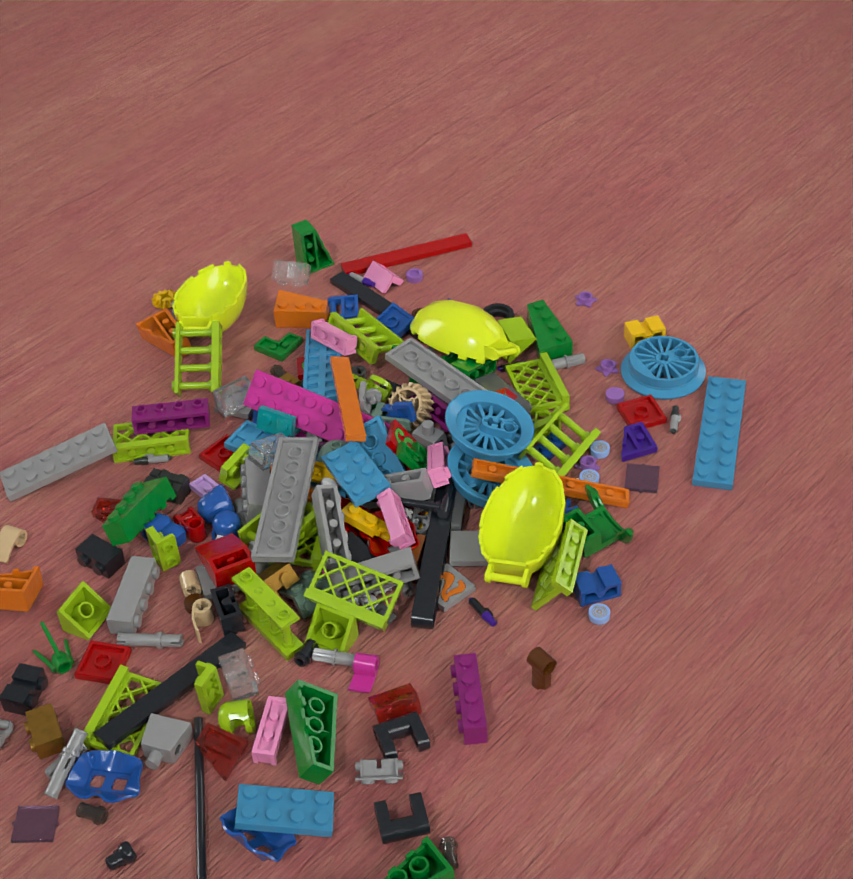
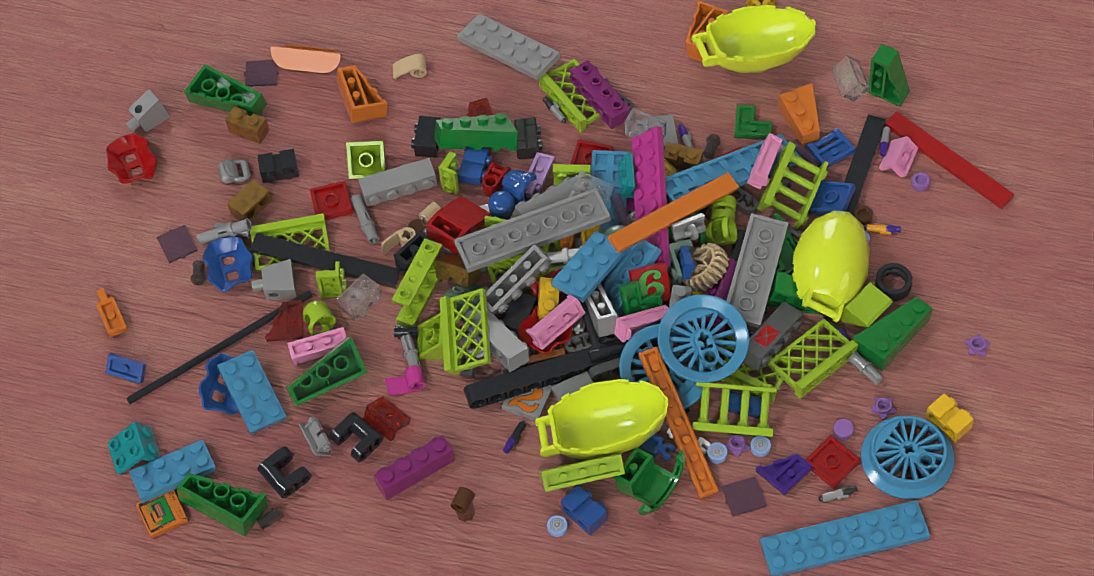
camera: 65 degrees right, 15 degrees up
green plant [33,621,74,674] -> none
black piece [105,841,137,870] -> none
lime fence [172,321,222,397] -> none

